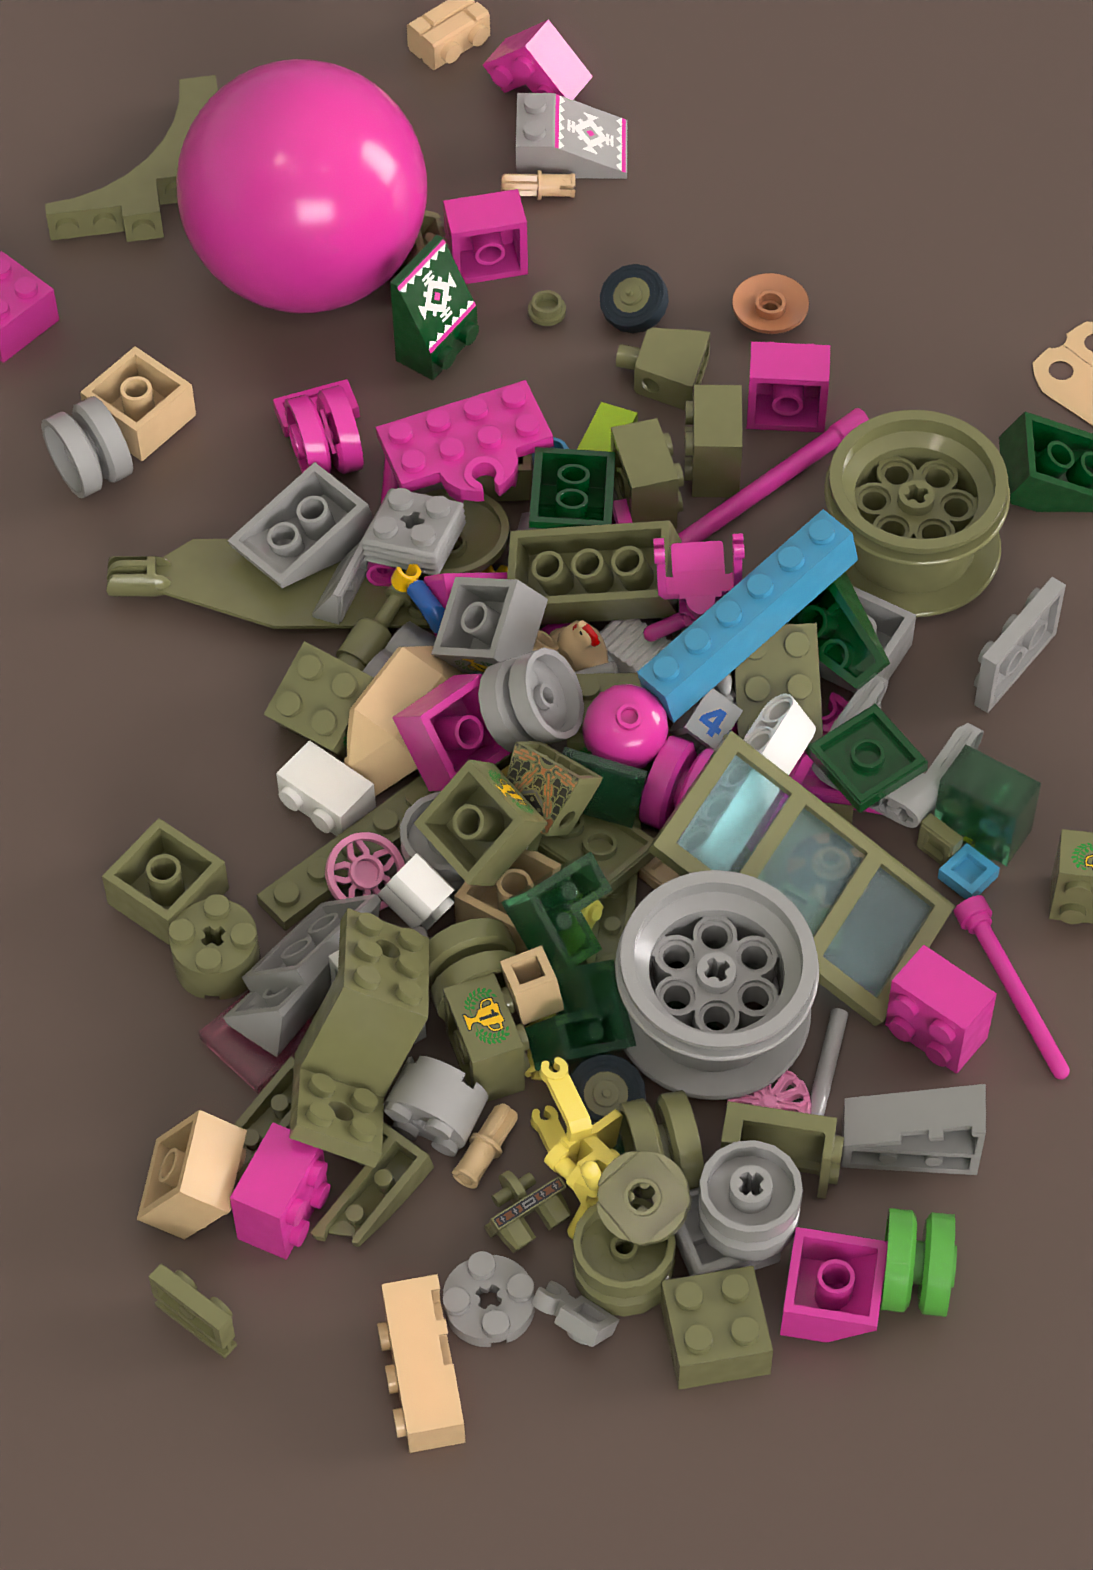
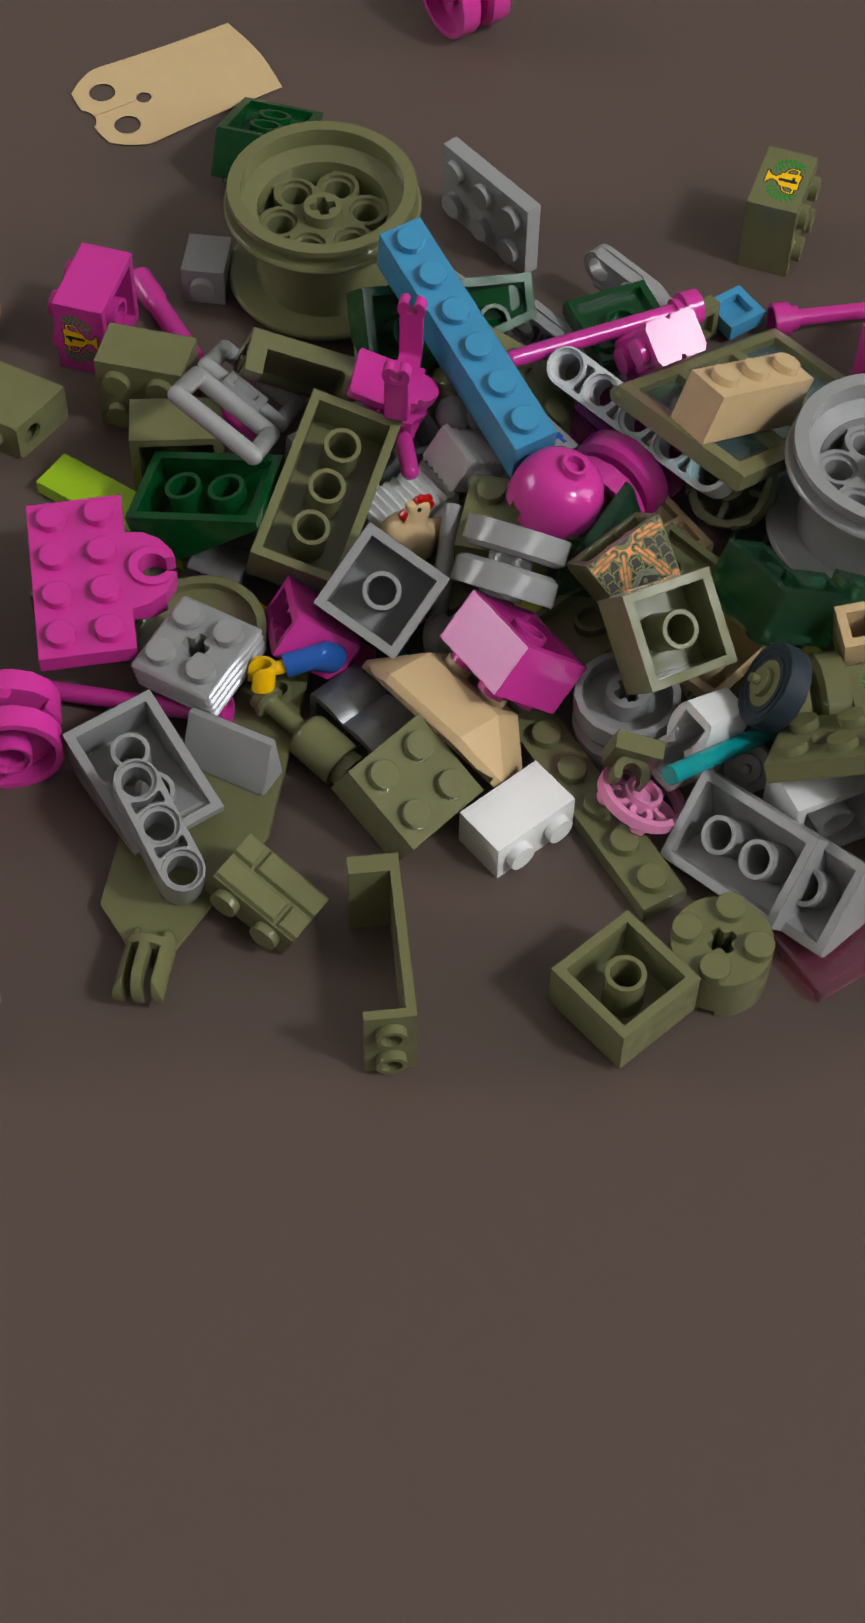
camera: 80 degrees left, 0 degrees up
clear green brick [934,744,1041,866] -> none
none -> light grey beam [113,758,206,905]
none -> light grey bar [167,340,304,465]
none -> olive brick [204,833,329,955]
none -> olive panel [231,327,356,402]
none -> olive panel [346,852,418,1074]
none -> dark pink piece [506,288,706,367]
none -> olive tile [601,729,666,792]
none -> brick [614,306,707,380]
none -> teal bar [662,728,776,785]
none -> tan brick [670,352,814,445]
none -> black wheel [738,642,813,733]

